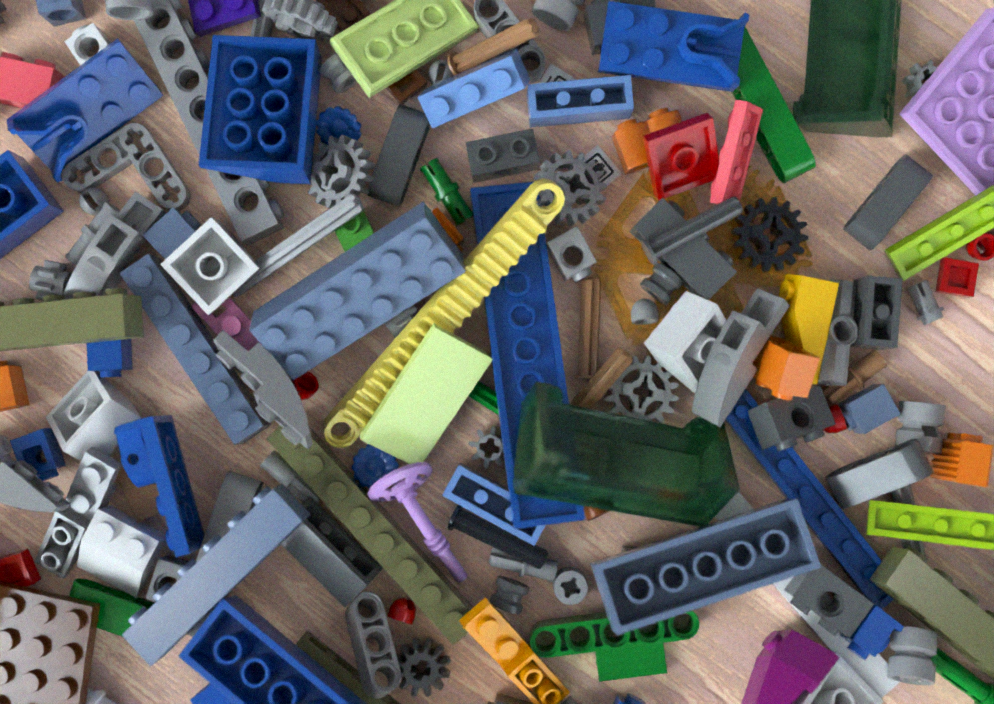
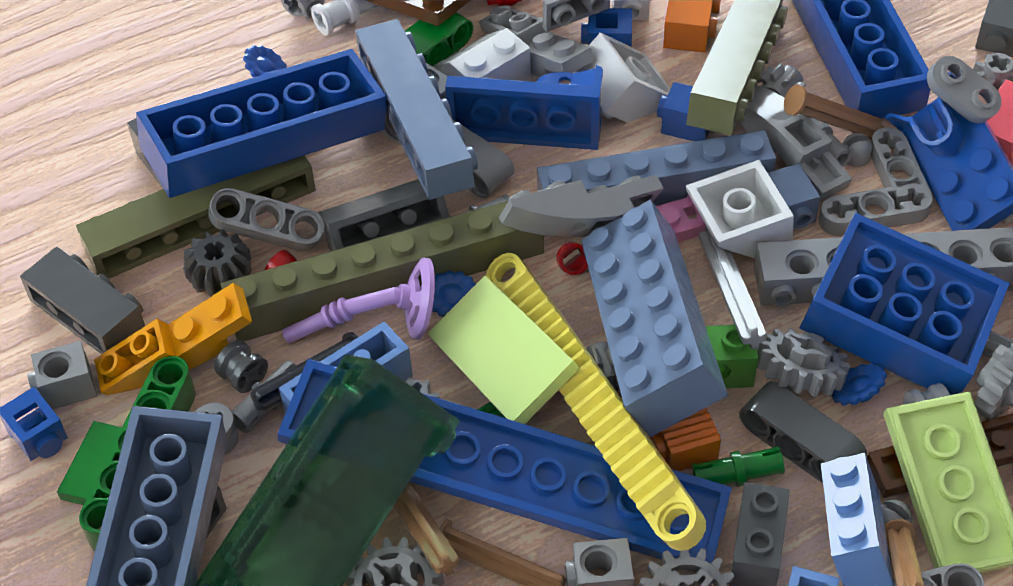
camera: 115 degrees right, 35 degrees down
none -> medium nougat axle [784,85,884,139]
none -> light grey plate [927,56,1001,123]

